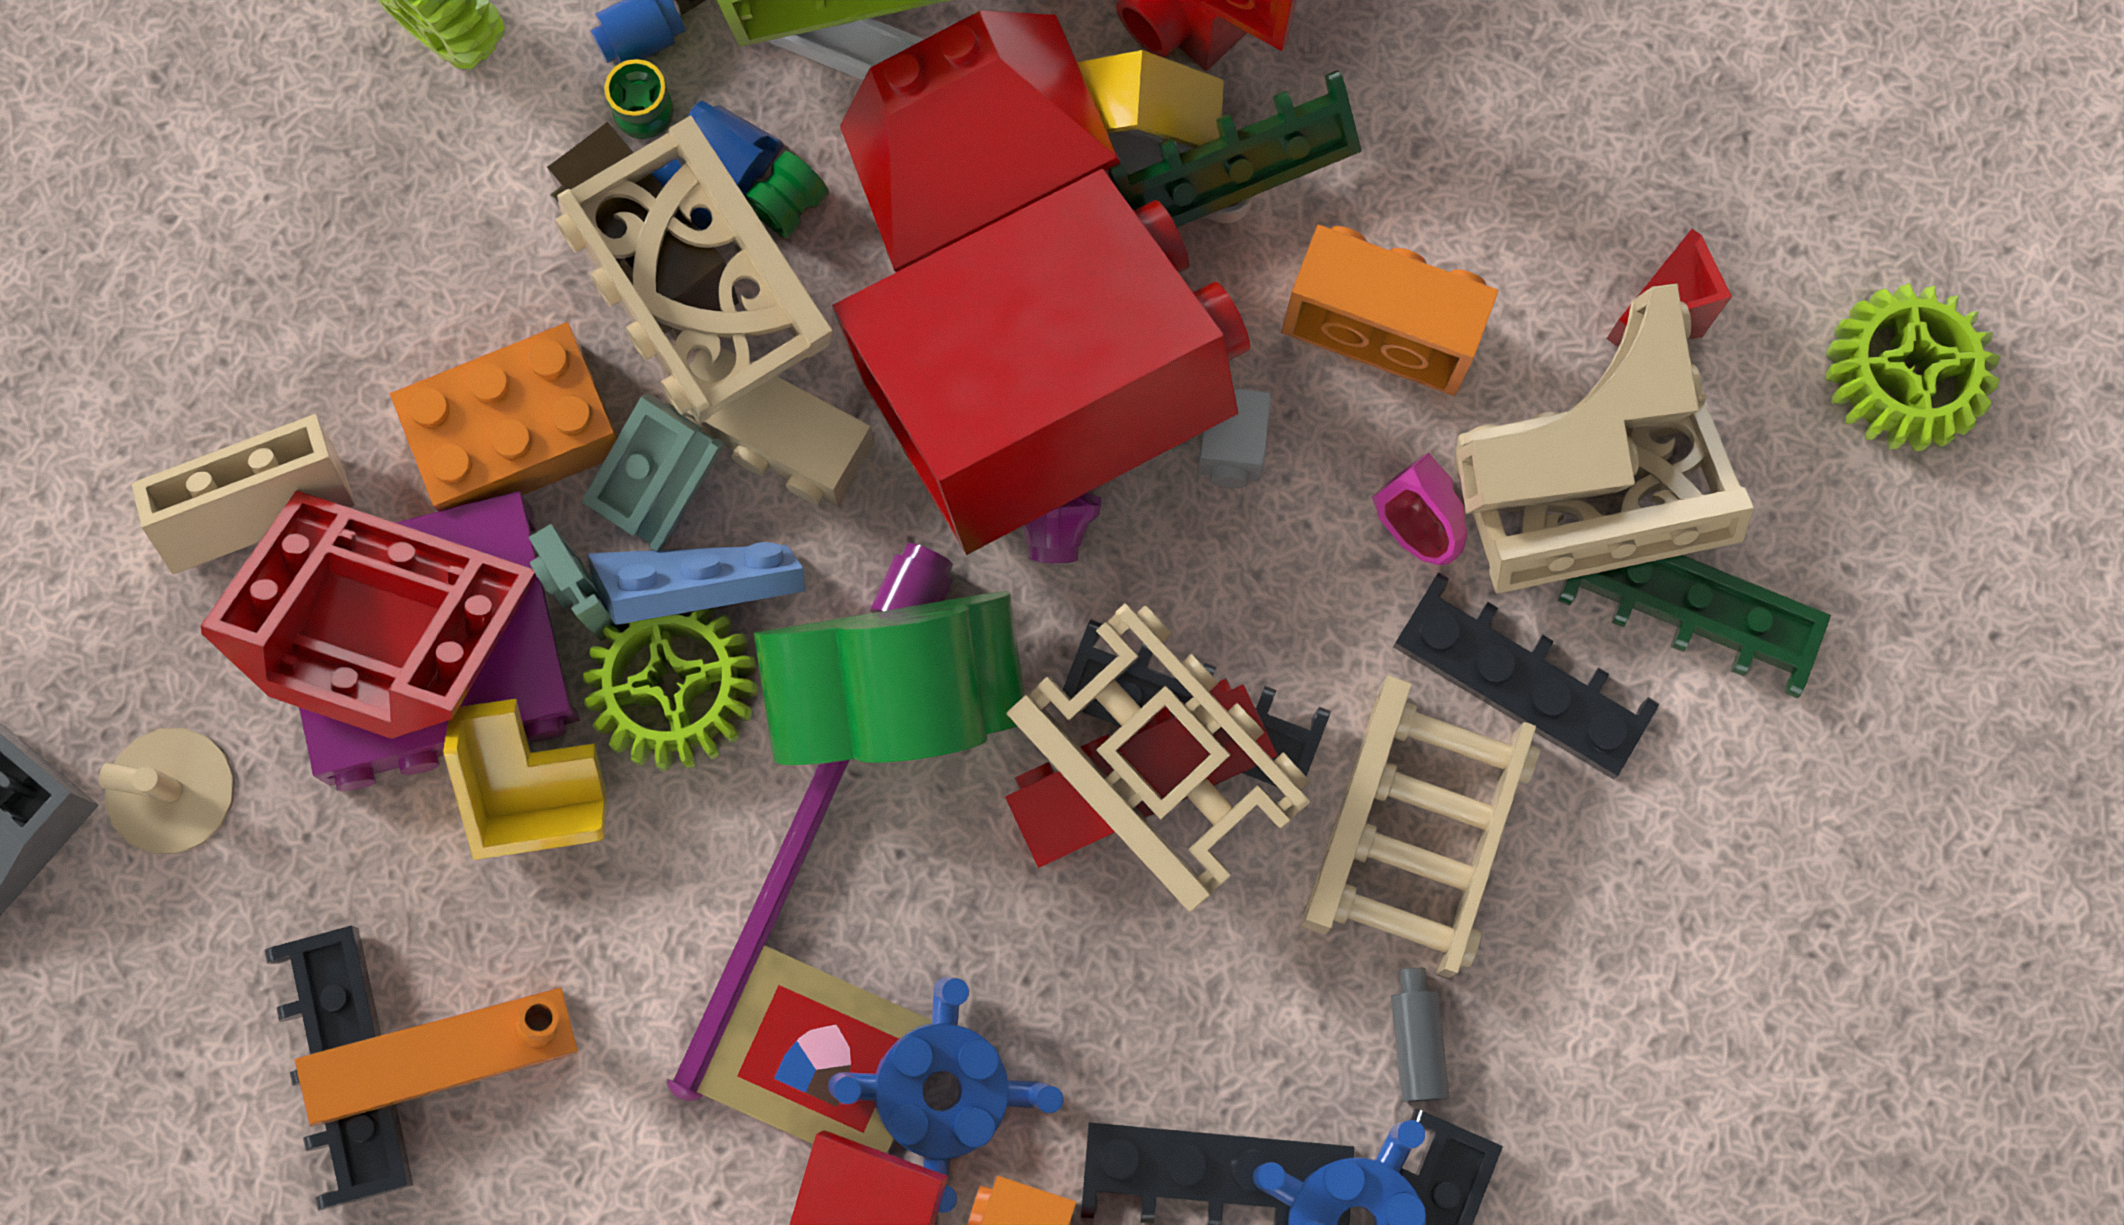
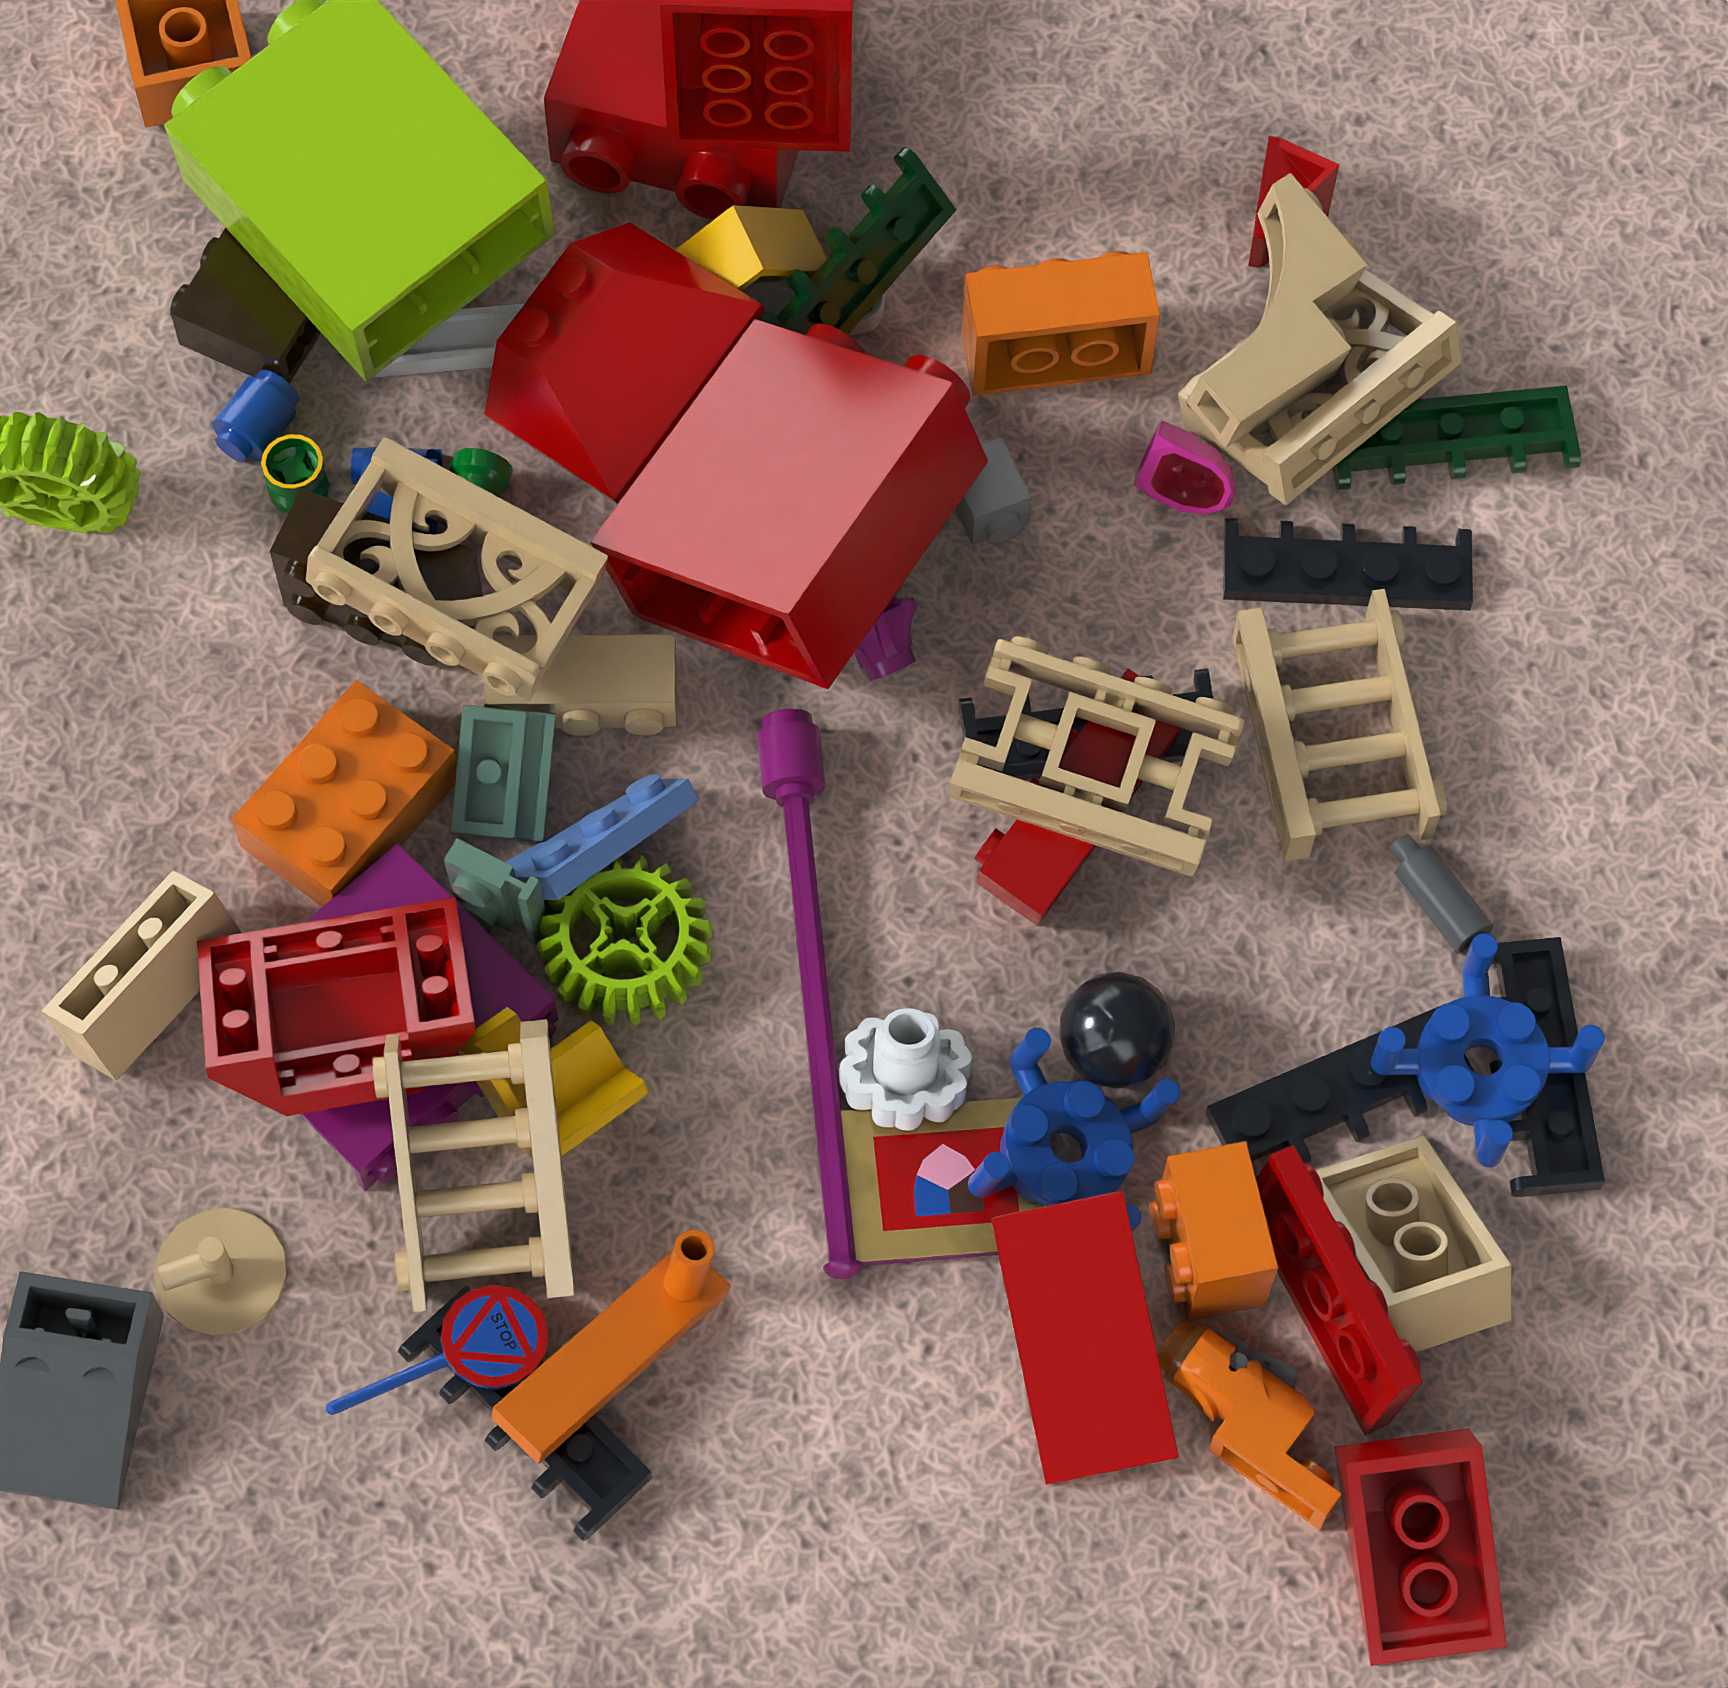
camera: 30 degrees left, 10 degrees down
green brick [754,591,1025,765] -> none
lime gear [1824,283,2001,453] -> none
none -> piece [326,1285,549,1415]
none -> tan fence [373,1019,574,1312]
none -> white plant [839,1008,972,1131]
none -> black piece [1059,972,1175,1089]

